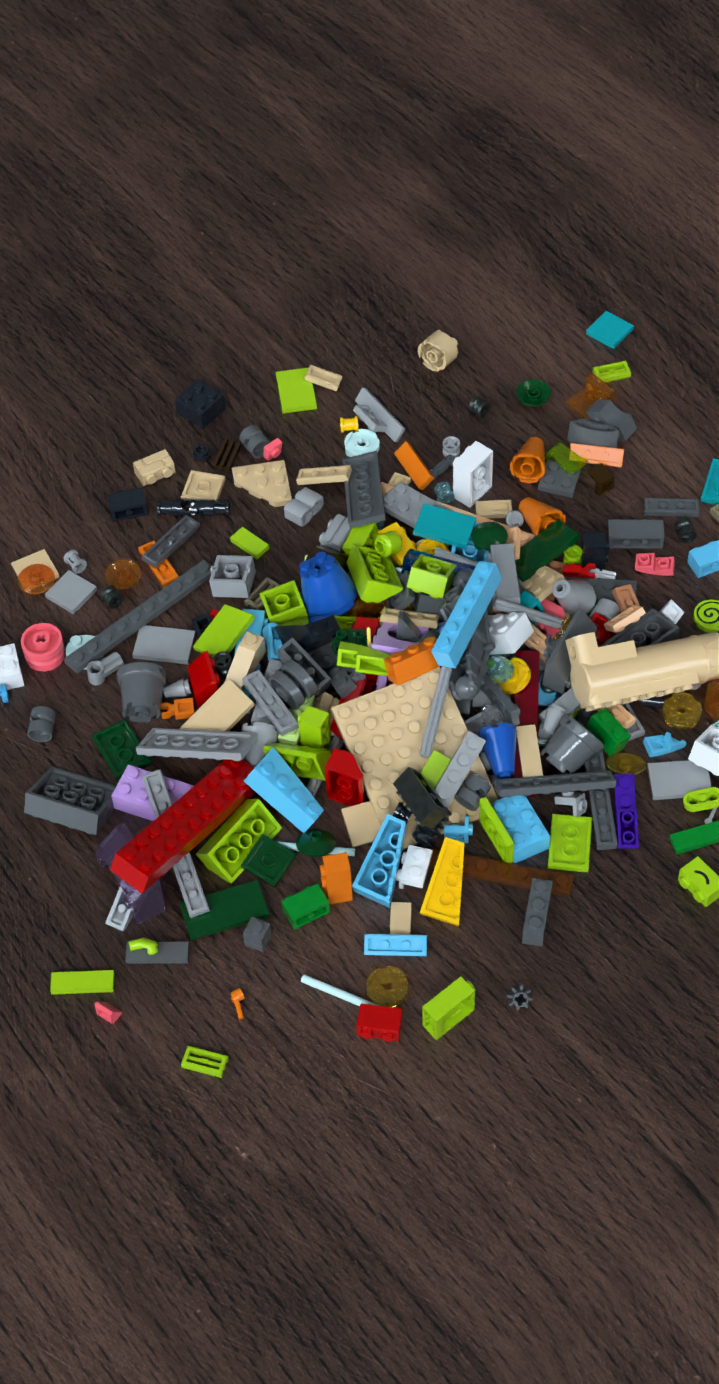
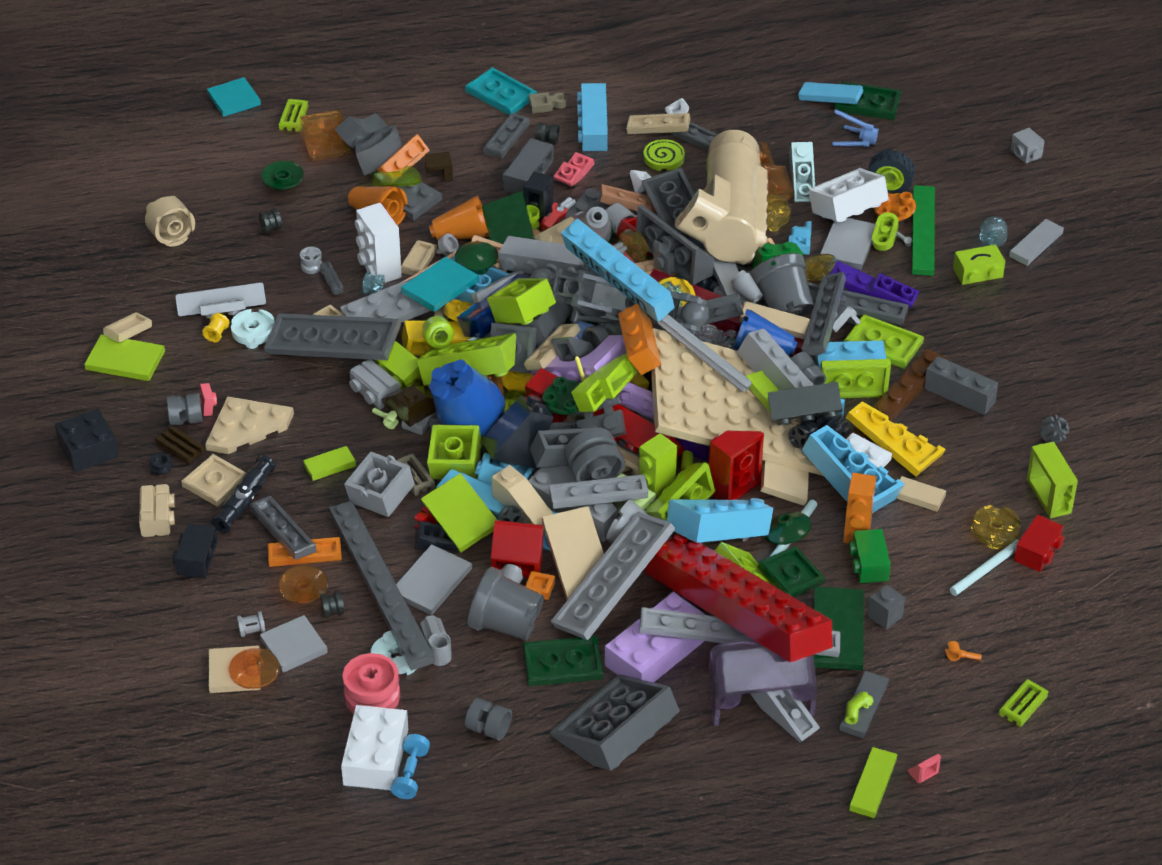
camera: 70 degrees left, 10 degrees down
light grey brick [284,487,324,527] -> none
tan tile [296,465,352,485] -> none
medium azure tile [364,934,427,956] -> none
orange tile [394,441,434,491] -> none
light nougat plate [604,605,645,633] -> none

